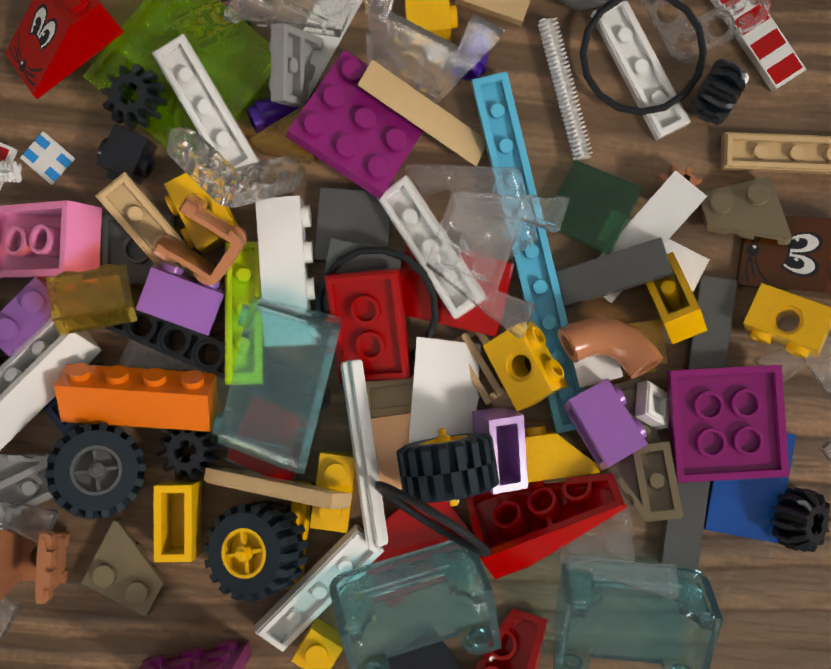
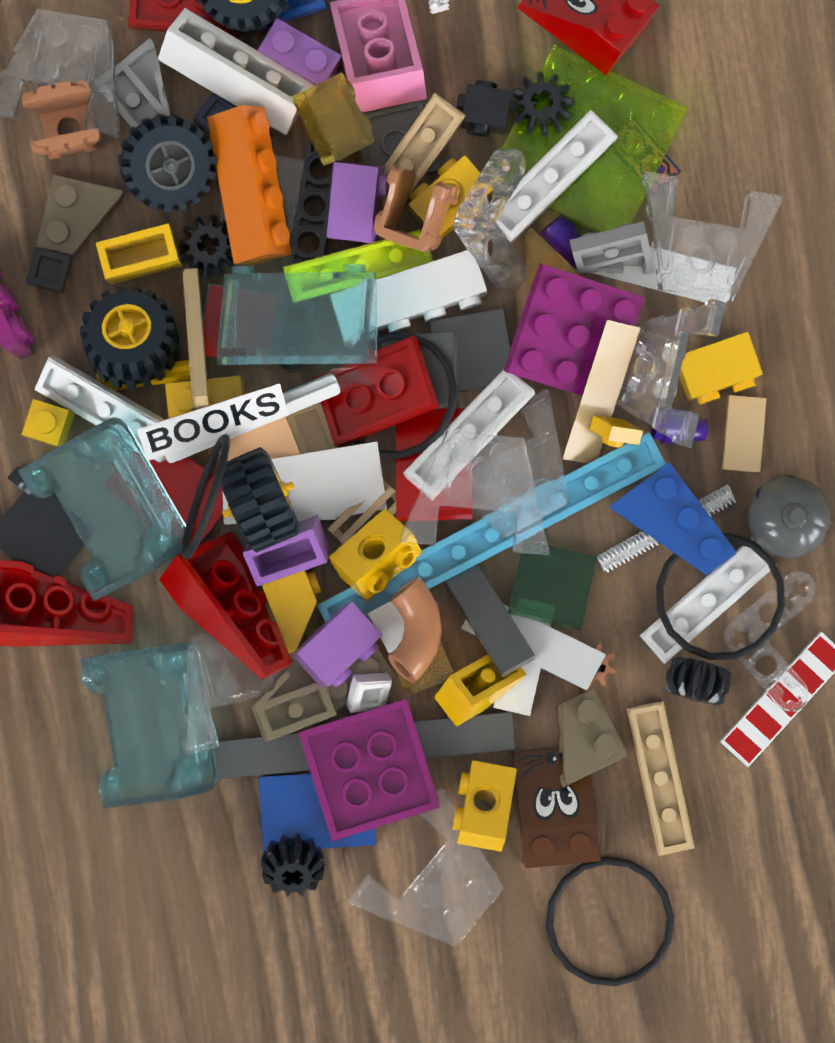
camera: 75 degrees right, 0 degrees up
white sticker [20,131,75,185] -> none
none -> black plate [25,247,73,294]
none -> white sticker [137,383,289,461]
none -> yellow plate [589,415,643,448]
none -> blue wing [609,462,737,575]

